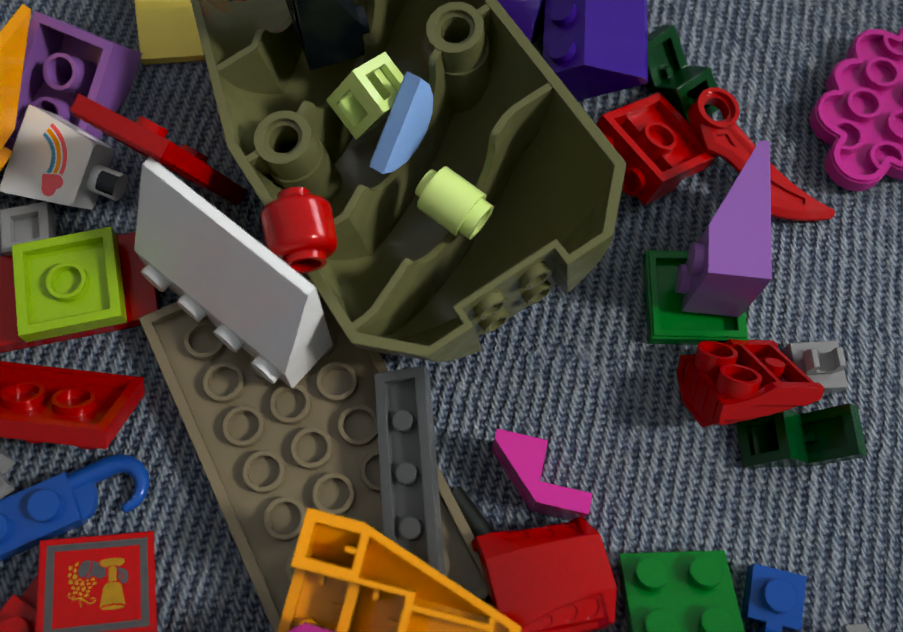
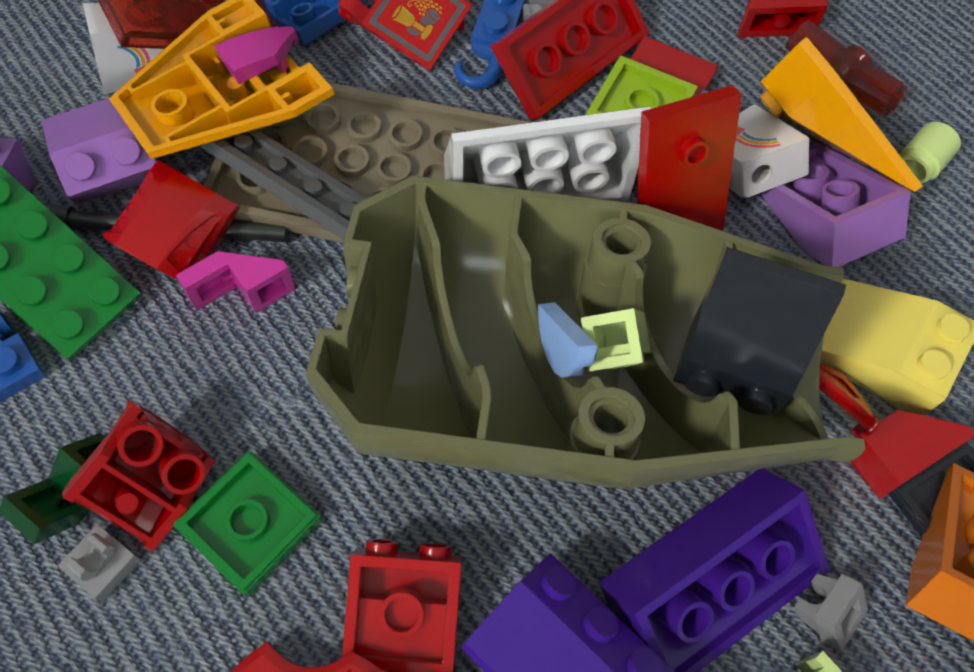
camera: 130 degrees right, 5 degrees down
red head [261,187,338,273] -> none
yellowish green brick [415,166,494,240] -> none
medium lavender slope [675,140,772,317] -> none

